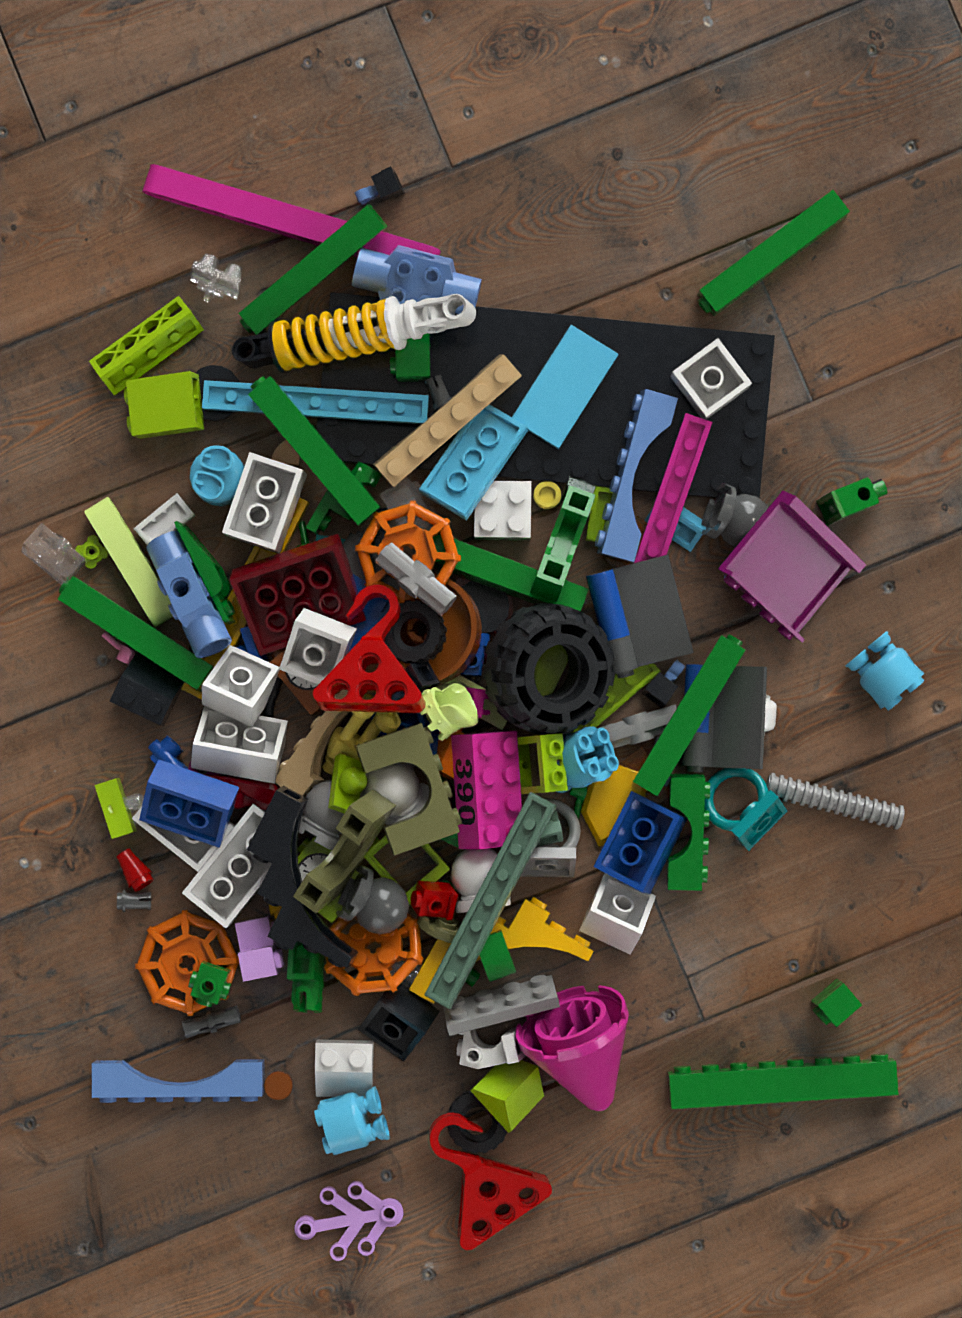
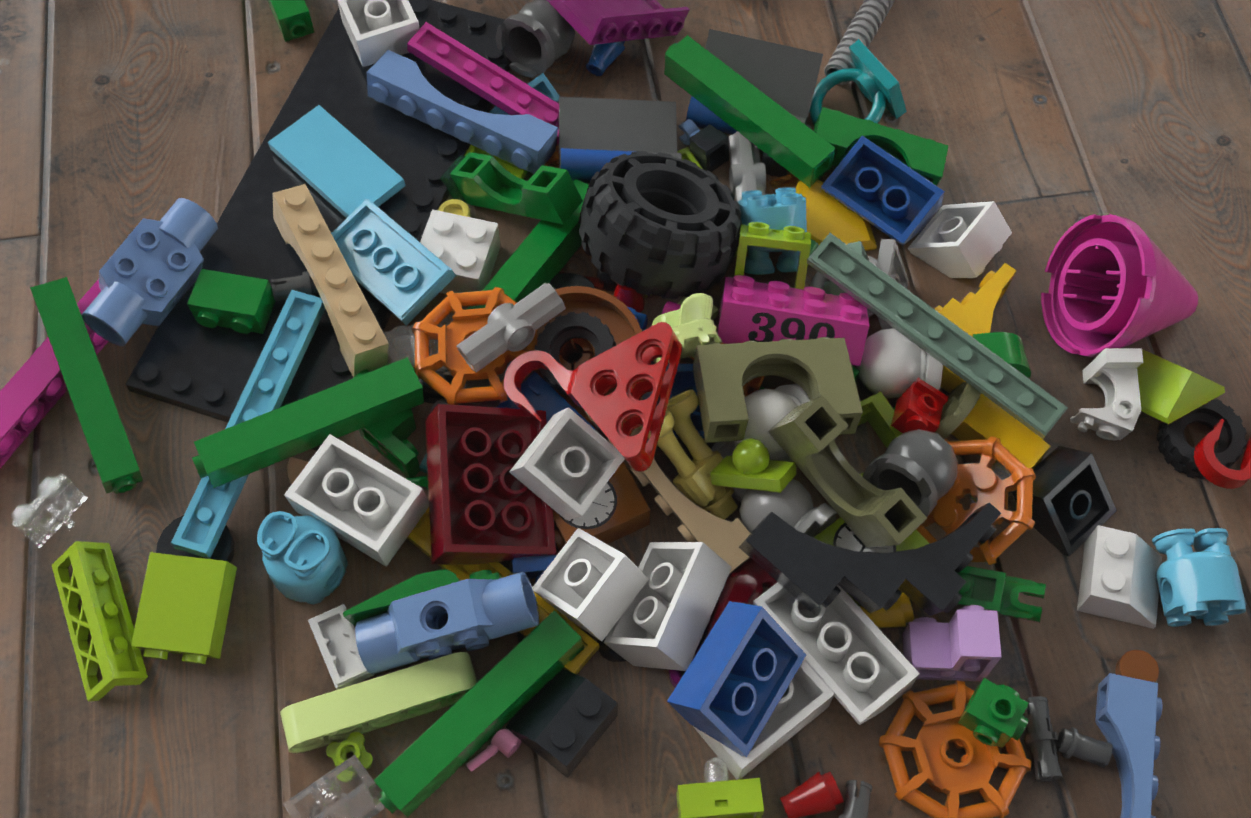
camera: 80 degrees left, 25 degrees down
blue plate [148,735,188,769] -> none
piece [232,294,476,373] -> none
black piece [354,166,405,205] -> none
light grey plate [443,975,560,1036] -> none
green brick [667,1054,899,1109] -> none
green brick [811,979,862,1027] -> none
none -> dark grey pin [1056,727,1112,768]

